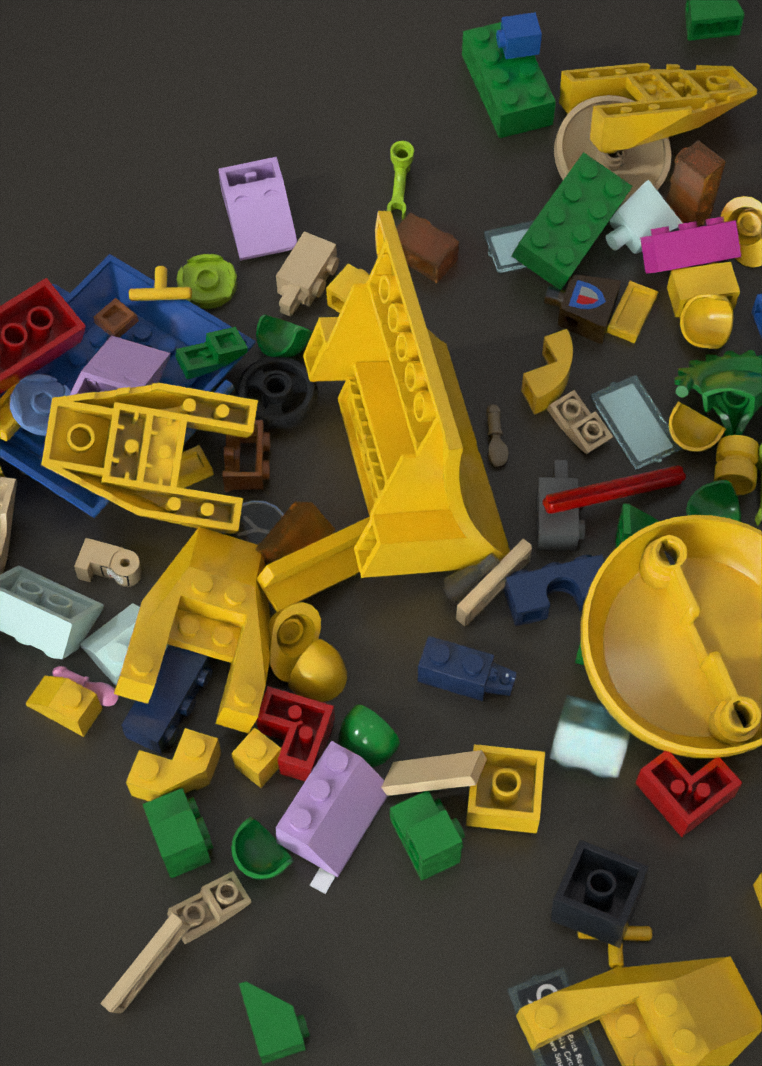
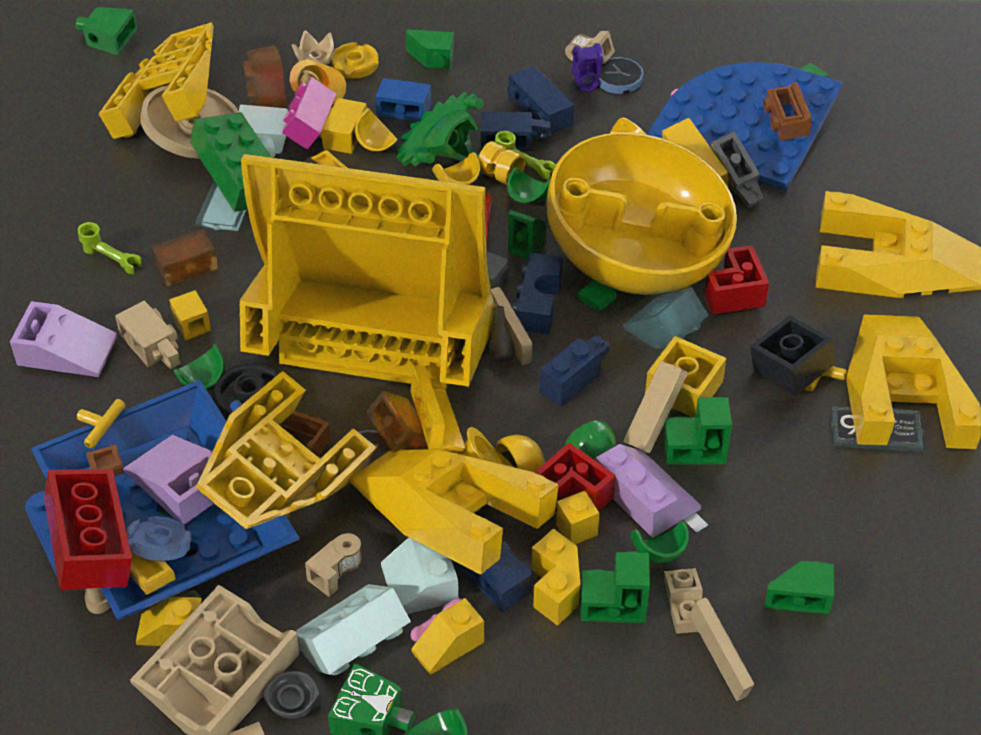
camera: 65 degrees left, 15 degrees down
green slope [175,326,248,380] -> none
lime tile [176,254,238,309] -> none
green brick [462,22,556,138] -> none
blue brick [496,12,542,59] -> none

